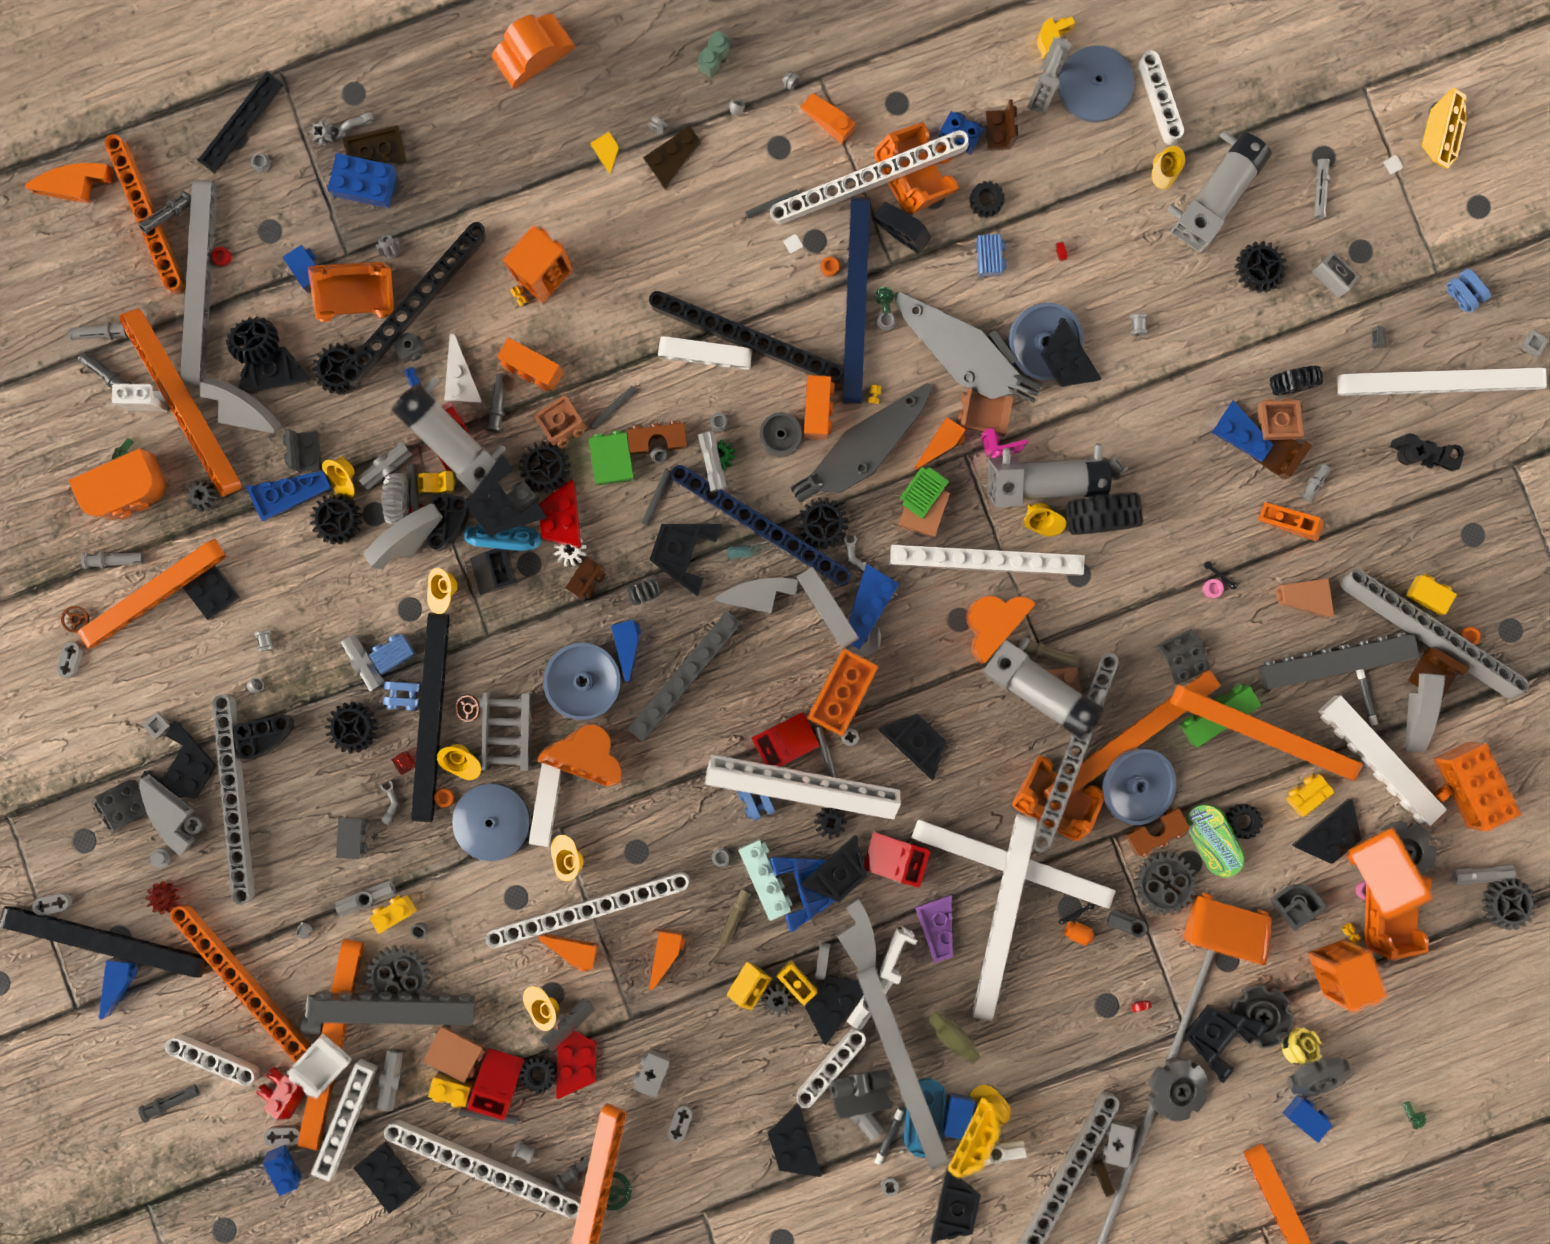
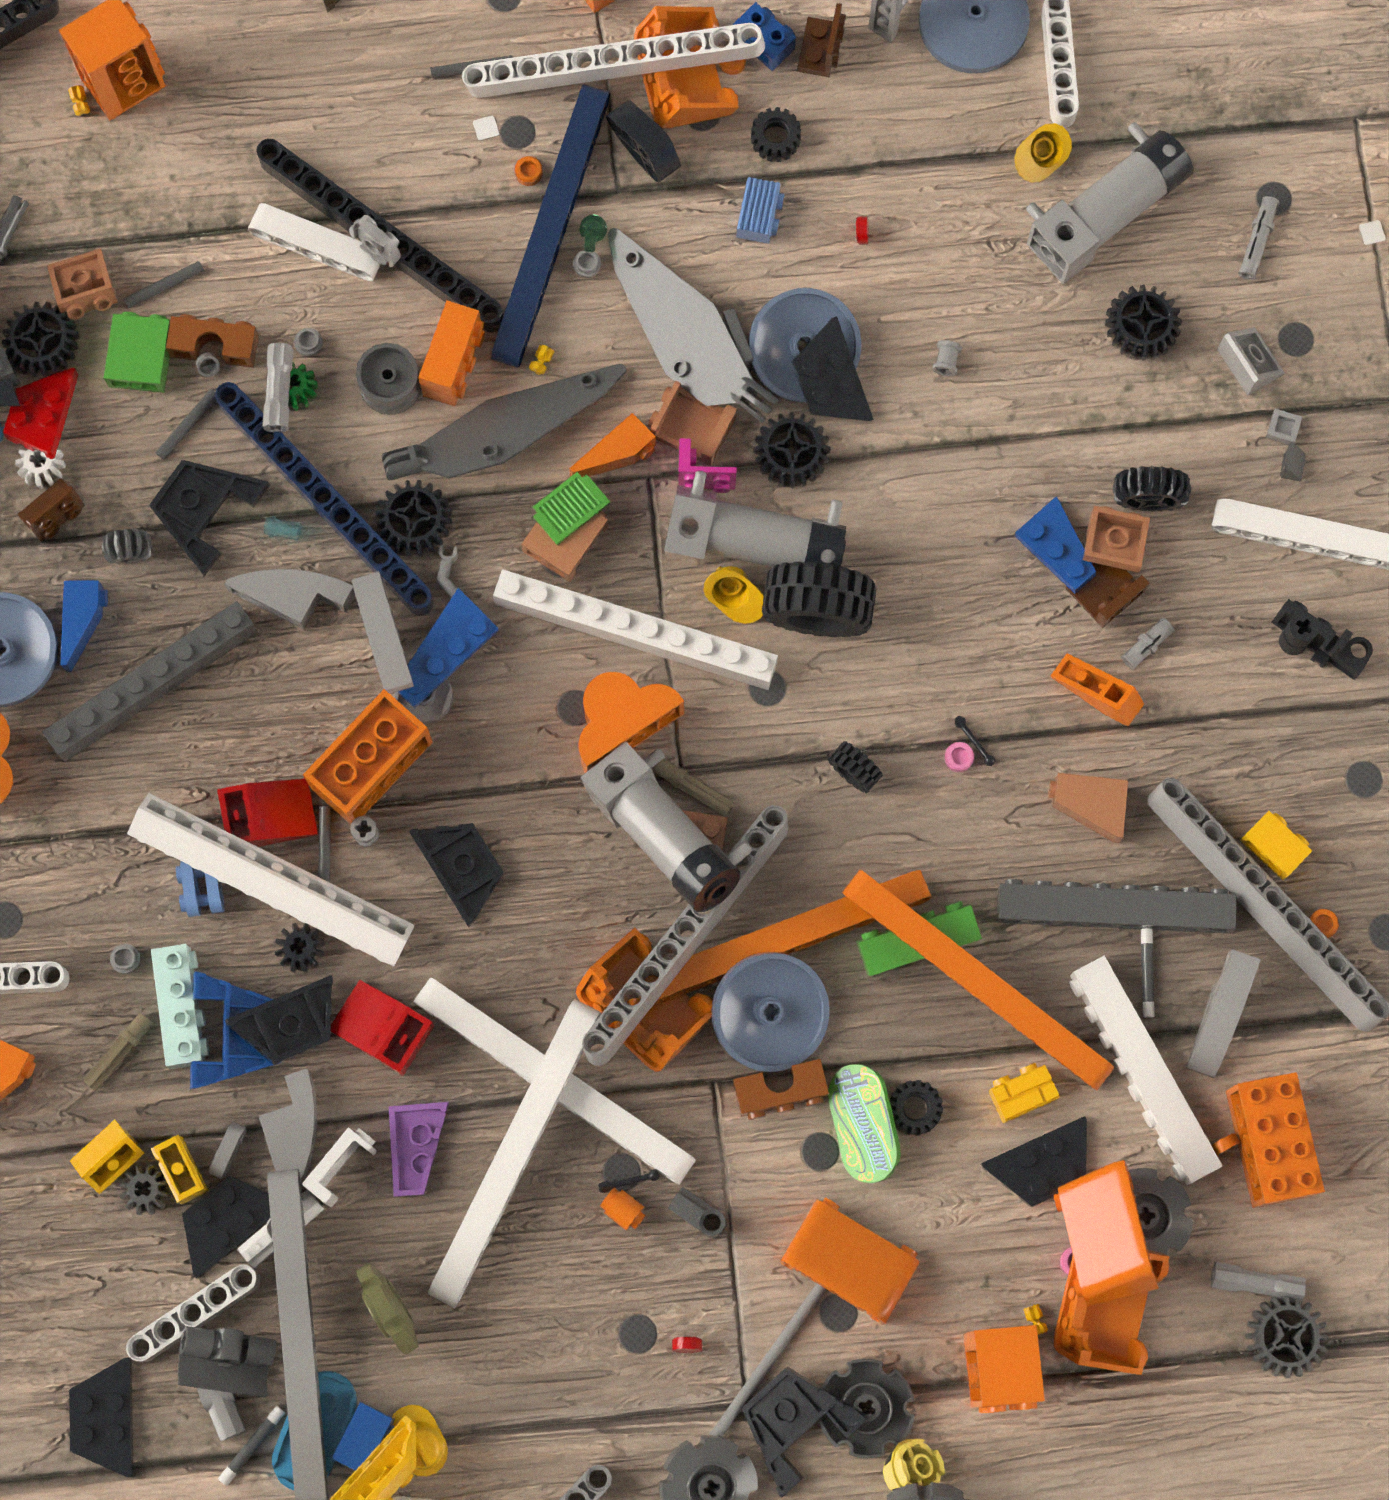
camera: 10 degrees right, 10 degrees down
orange brick [497,337,564,392] -> none
light grey bush [1108,454,1128,480] -> none
dark grey gear [1134,852,1198,916] -> none
dark grey bracket [1157,629,1210,685] -> none
dark grey brick [1271,884,1328,932] -> none
reddish brown bracket [1408,648,1469,699] -> none
none -> light grey plate [349,215,401,267]
none -> black gear [754,412,831,489]
none -> black tyre [828,741,883,794]
none -> light grey plate [1266,409,1302,445]

